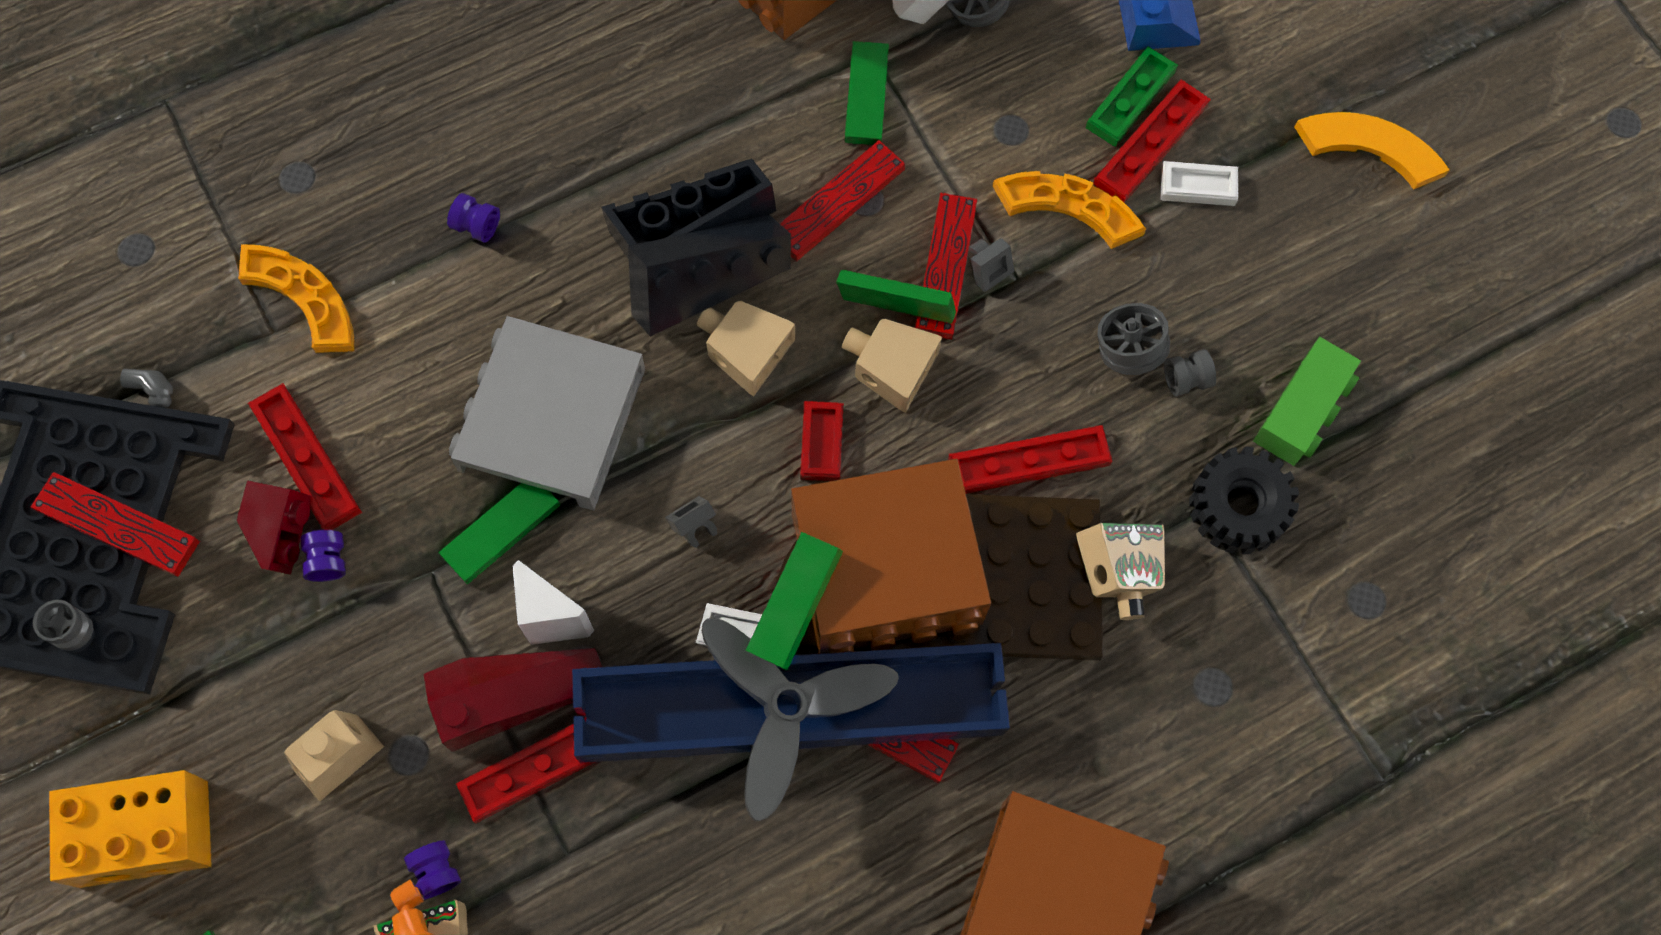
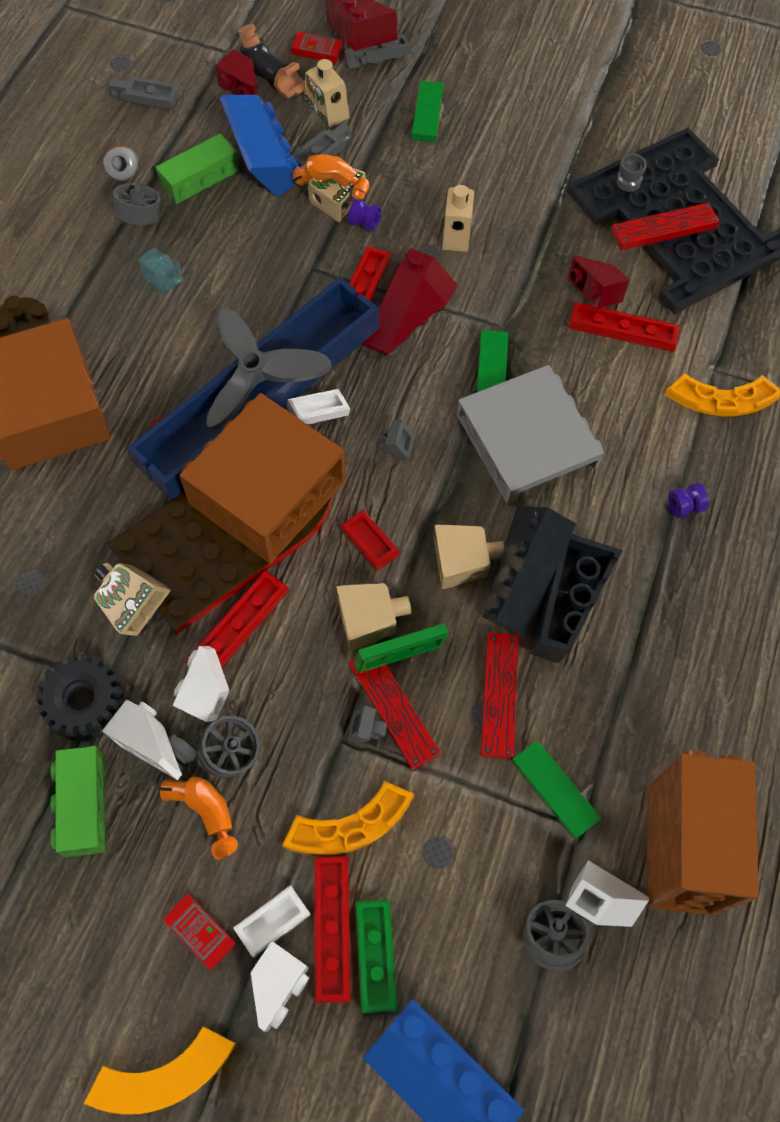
camera: 140 degrees right, 5 degrees down
light orange piece [49,770,211,888] -> none
dark grey arm [120,368,174,408] -> none
dark purple wheel [301,530,346,582] -> none
white slope [513,560,594,645] -> none
green tile [745,532,843,670] -> none
none -> white slope [102,700,182,780]
none -> orange arm [160,776,238,860]
none -> red tile [162,894,237,971]
none -> white slope [173,646,229,722]
none -> white slope [251,941,309,1032]

